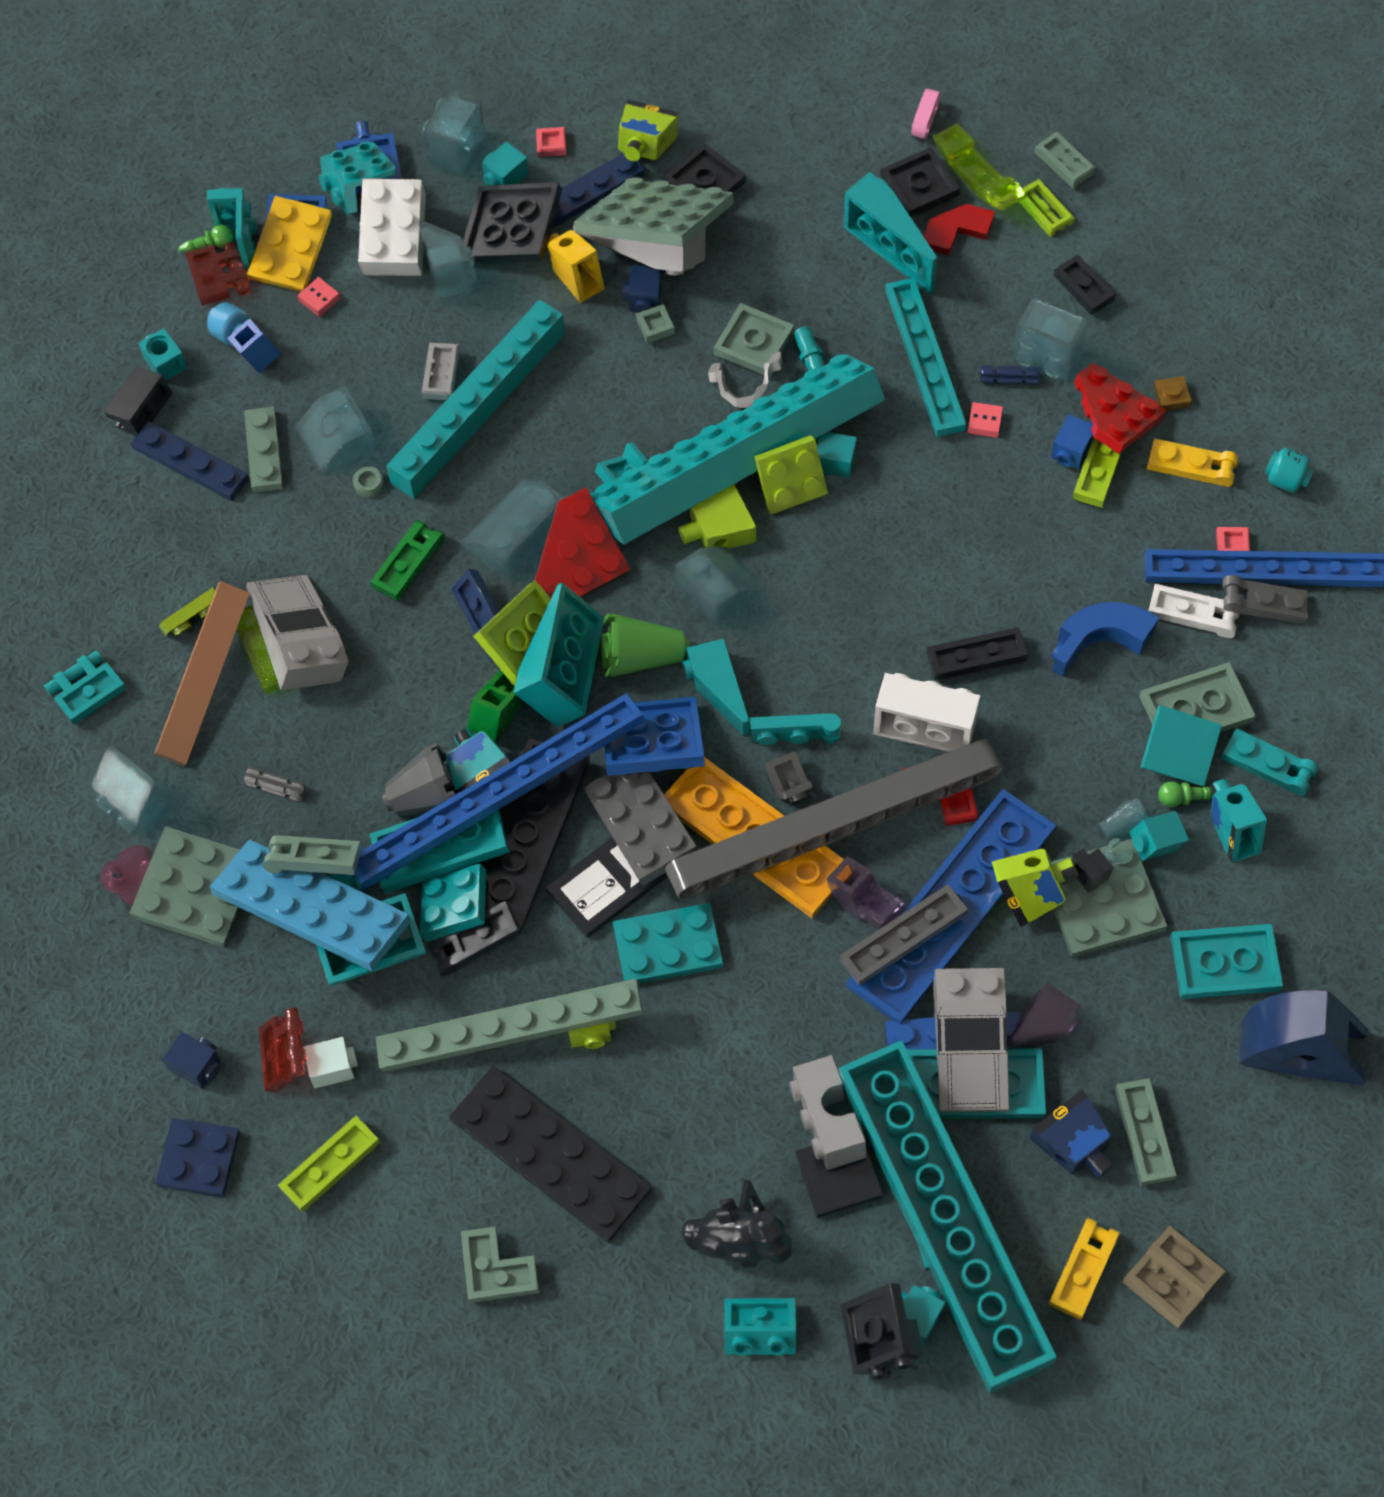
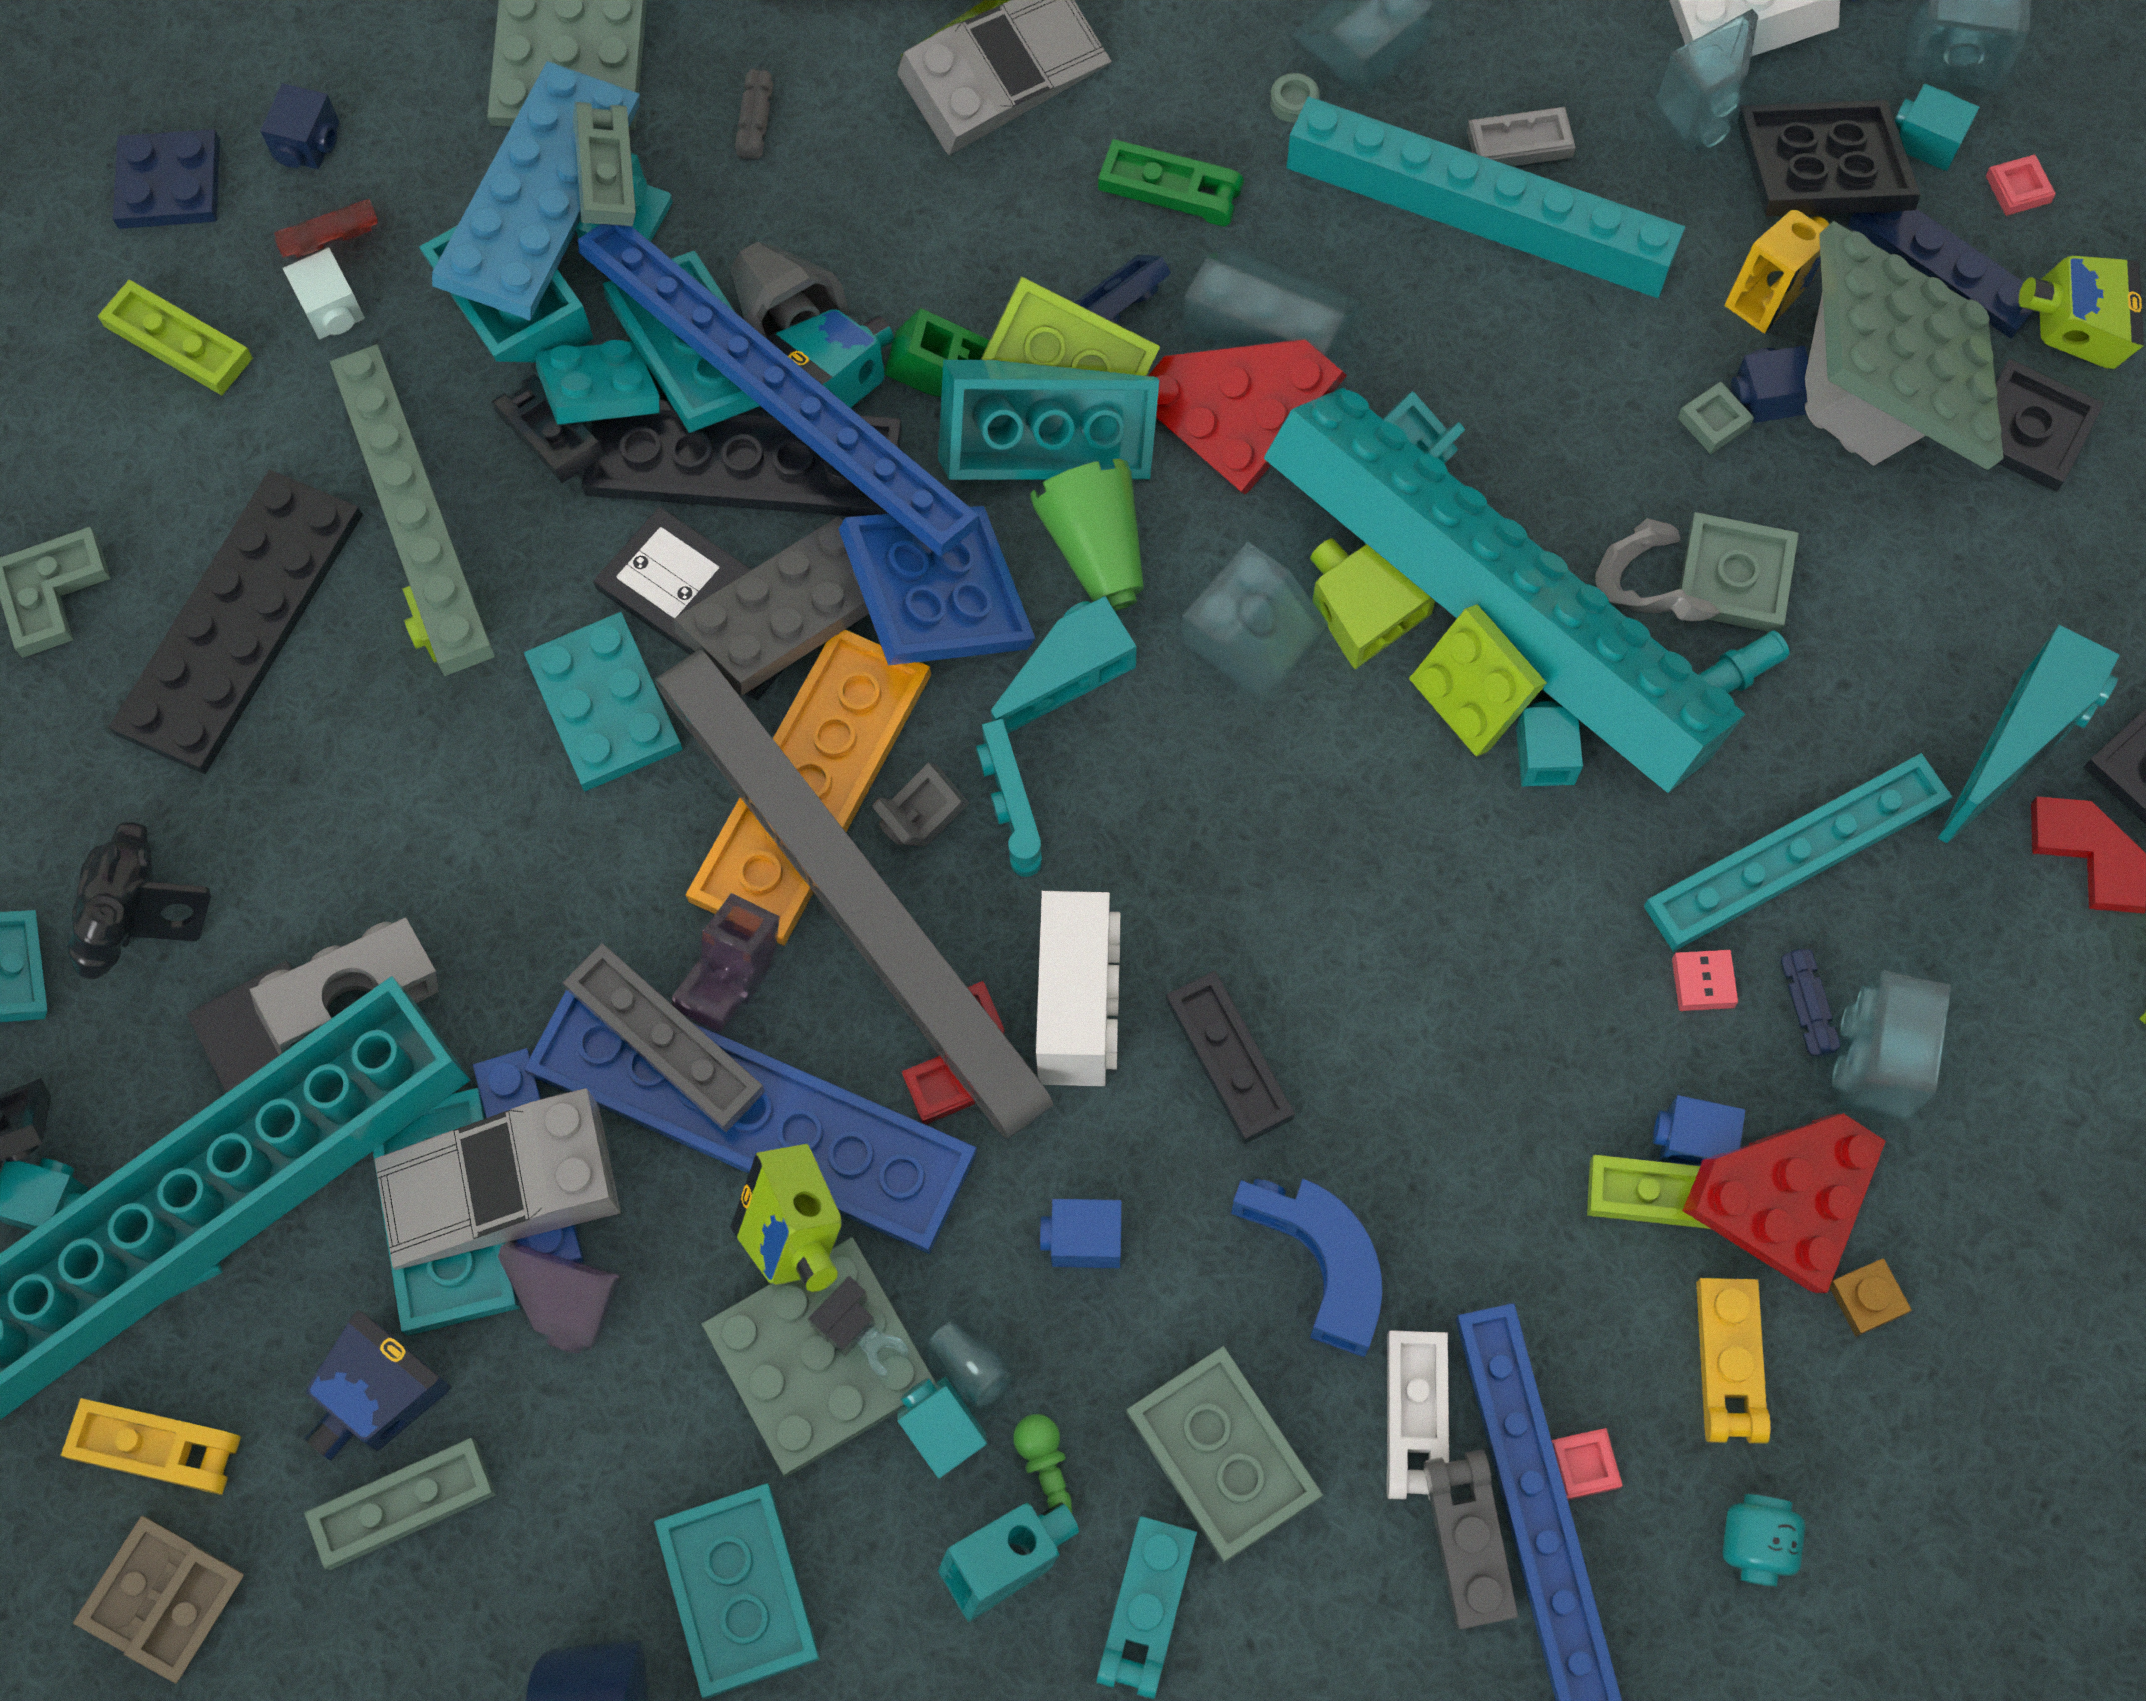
camera: 75 degrees right, 5 degrees up
black plate [1054,254,1116,315] -> none
teal tile [1140,705,1222,787] -> none
none -> blue brick [1040,1199,1121,1268]

